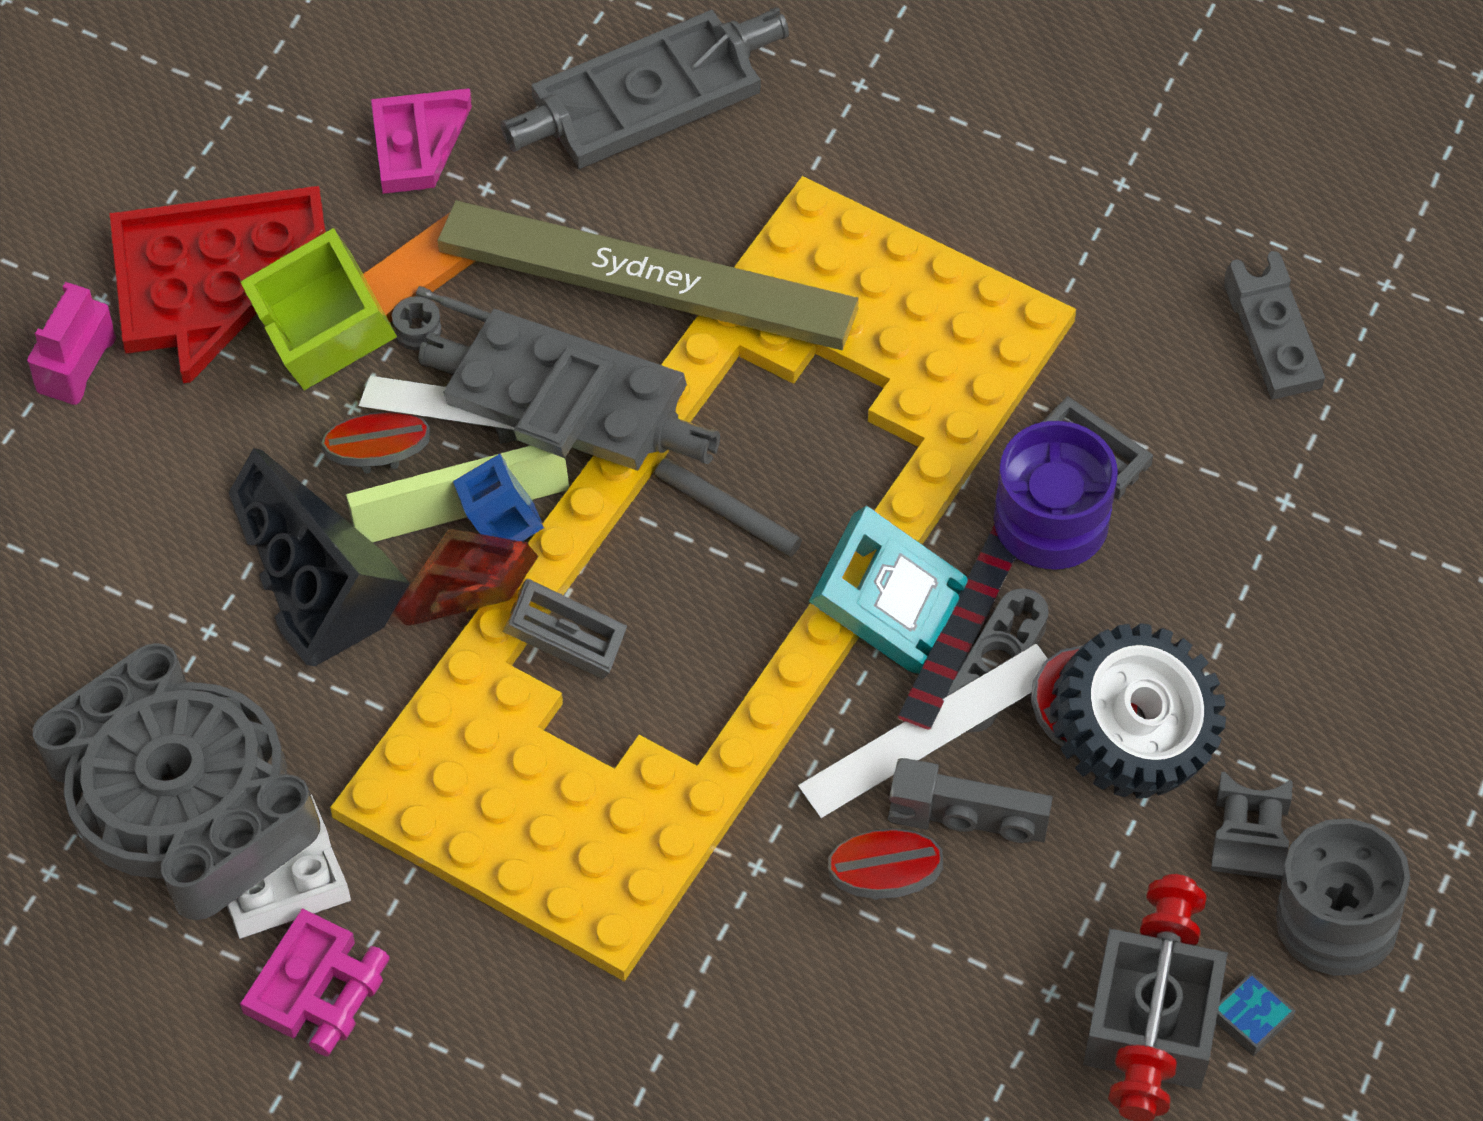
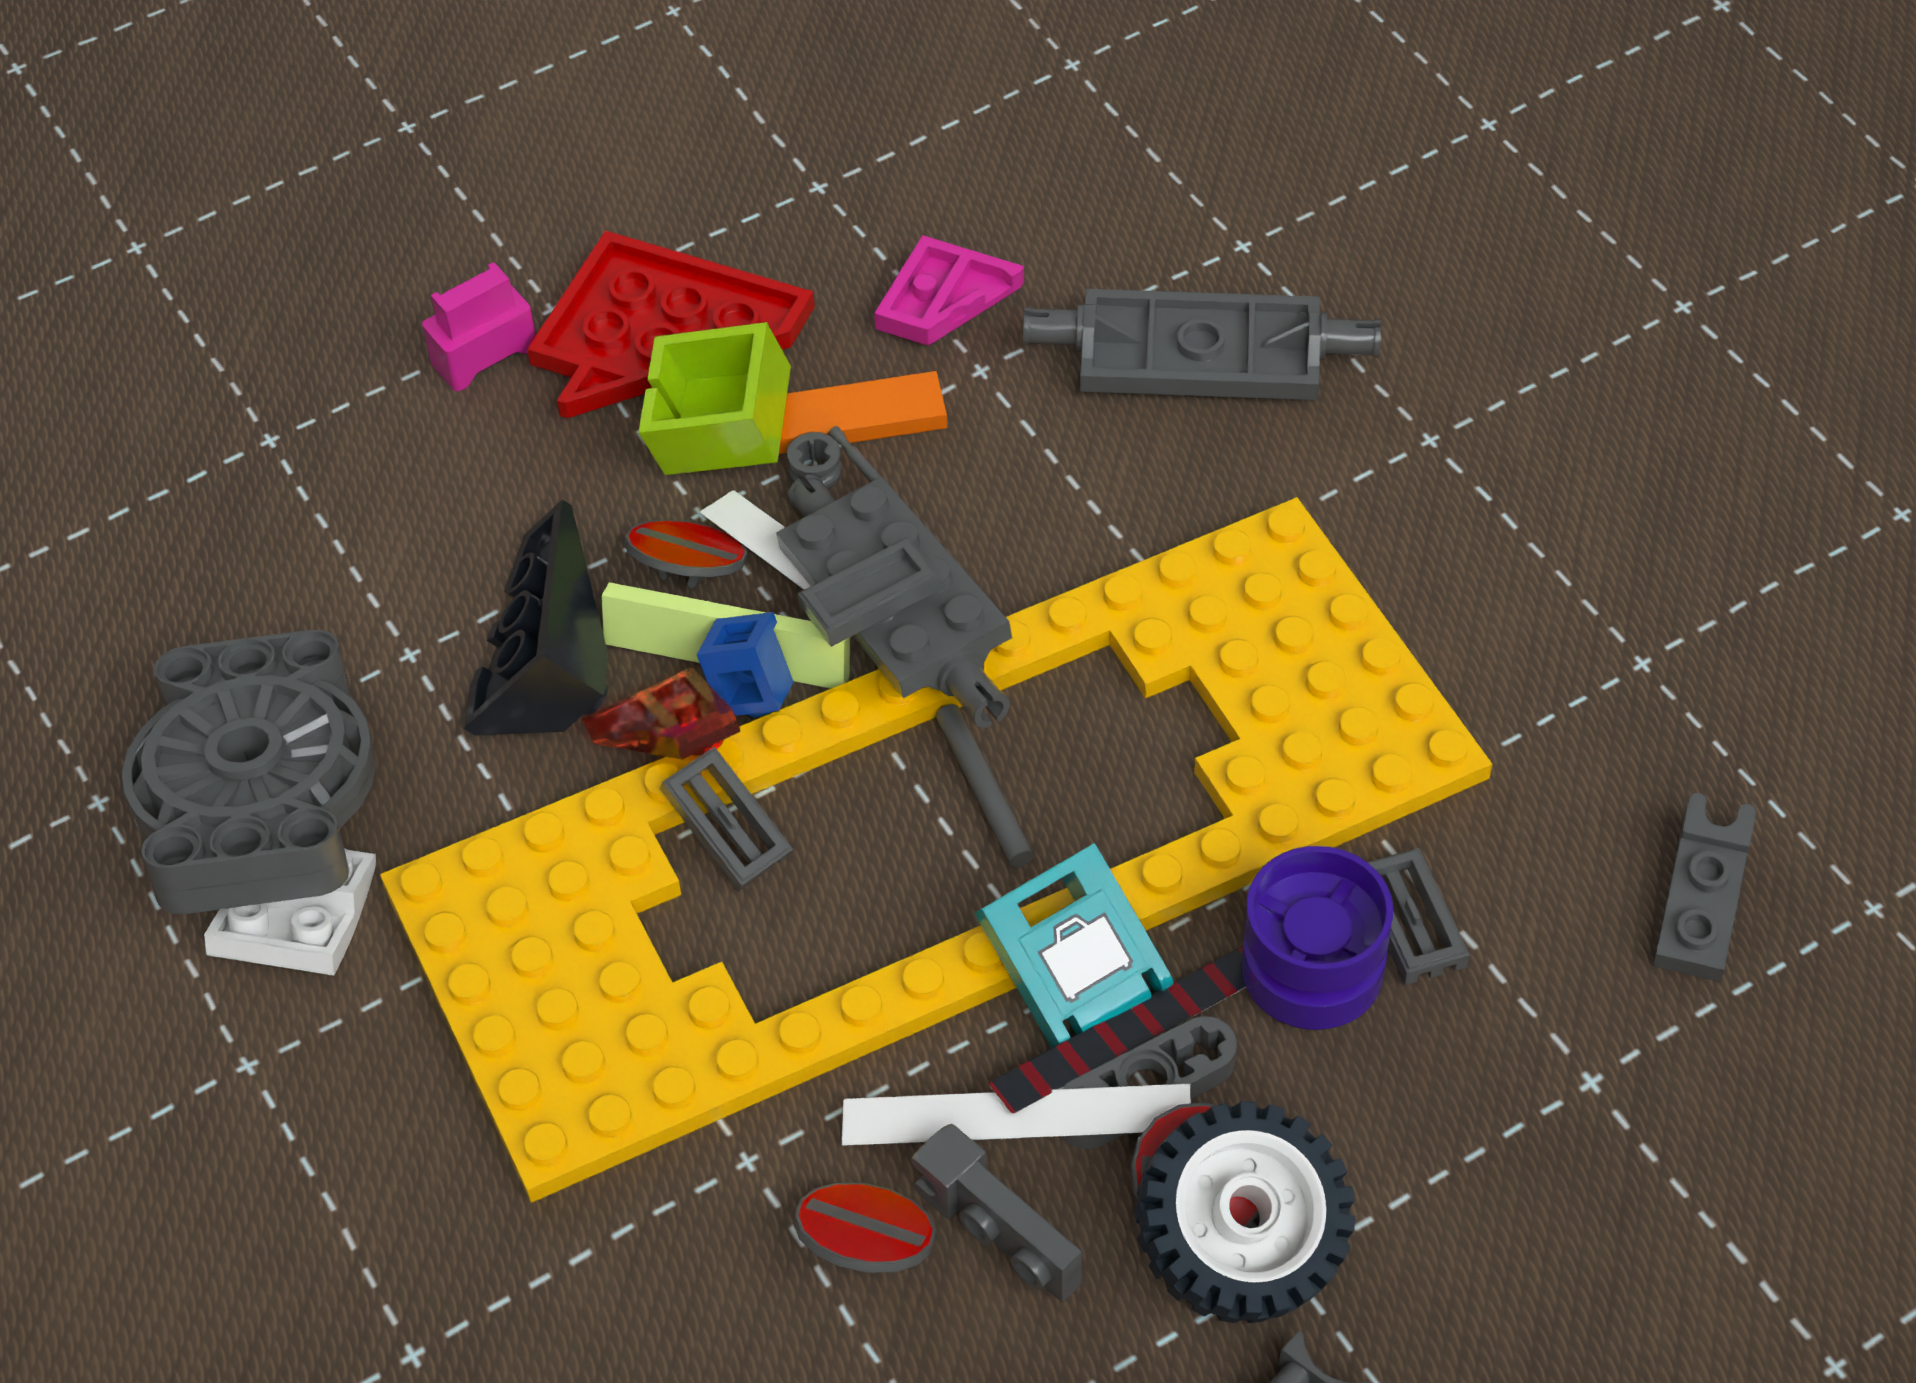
camera: 35 degrees right, 5 degrees down
dark pink plate [240,908,390,1056] -> none
olive tile [437,200,859,350] -> none

